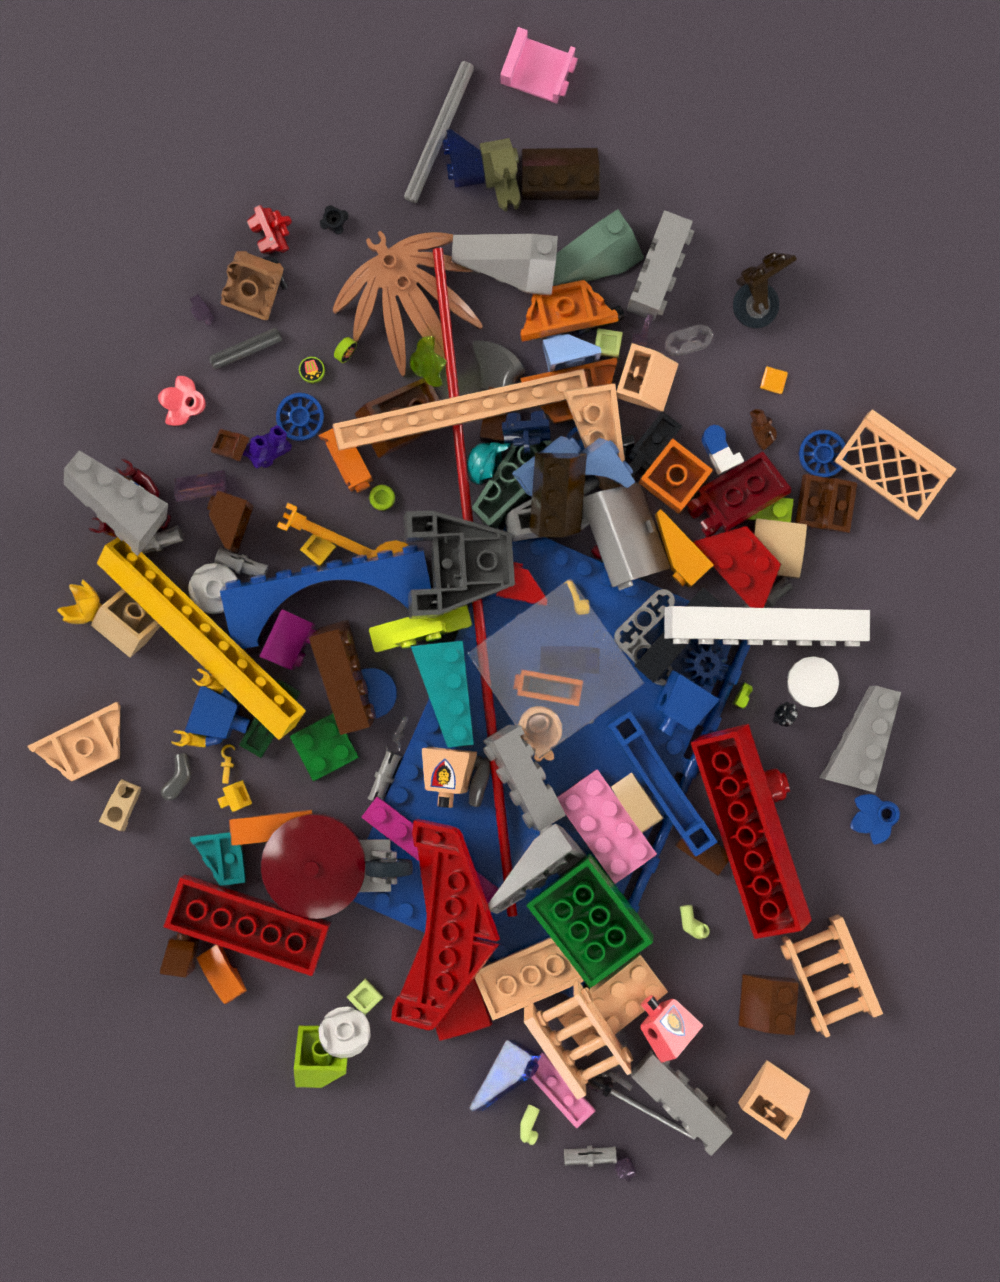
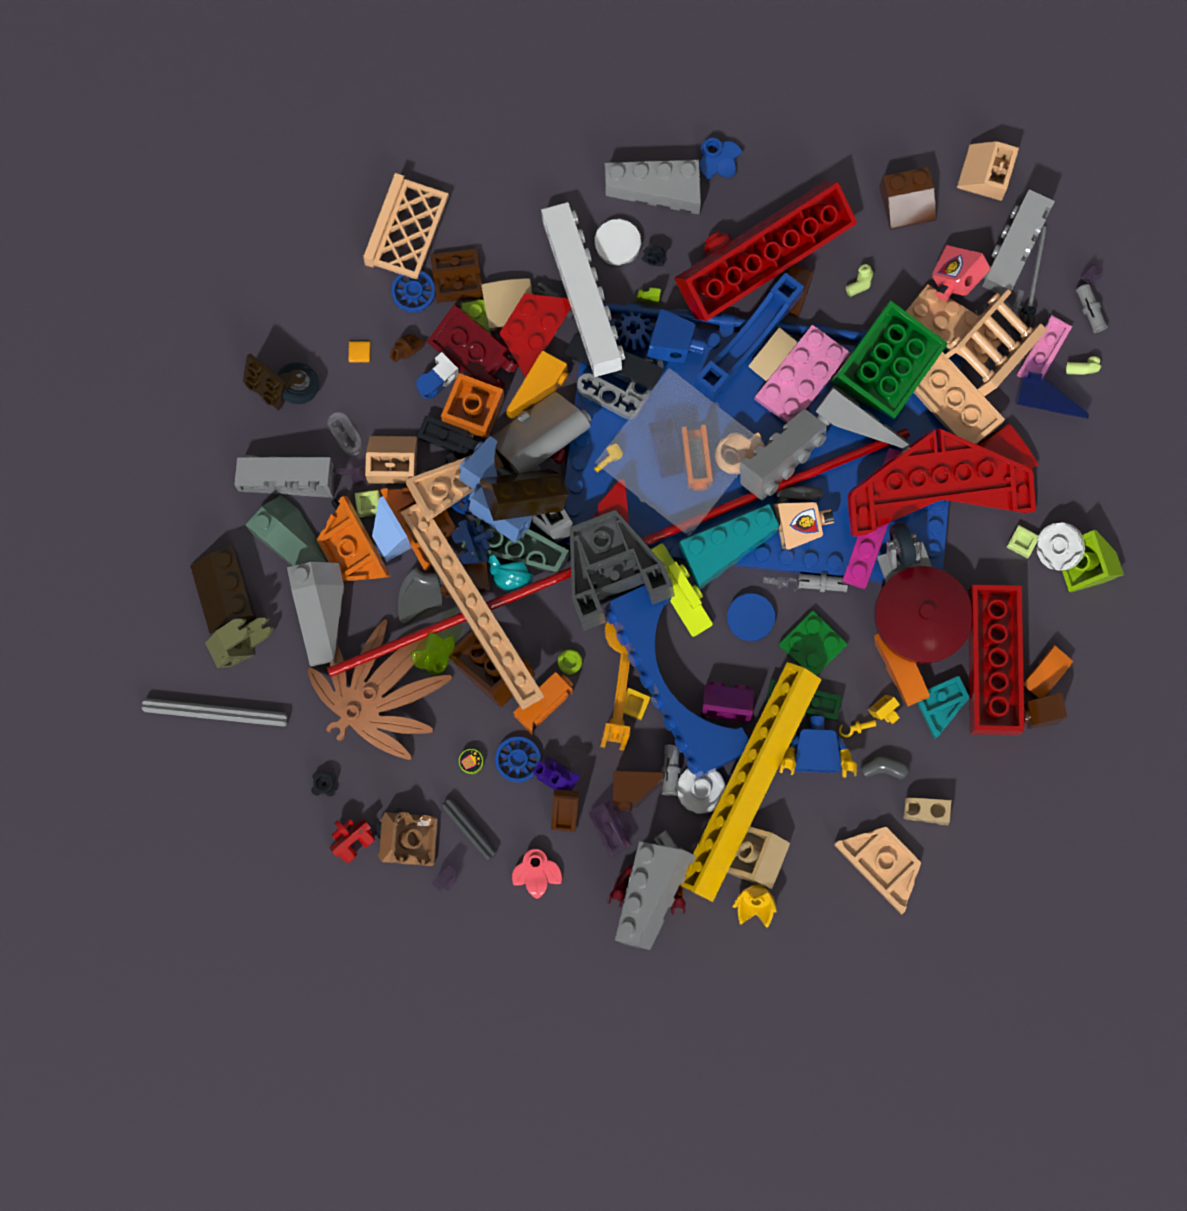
camera: 105 degrees left, 10 degrees down
reddish brown wedge [309,619,376,735] -> none
lime tile [334,337,357,363] -> none
clear blue slope [443,129,485,188] -> none
bright pink panel [500,27,578,104] -> none
light nougat fence [780,914,883,1038] -> none

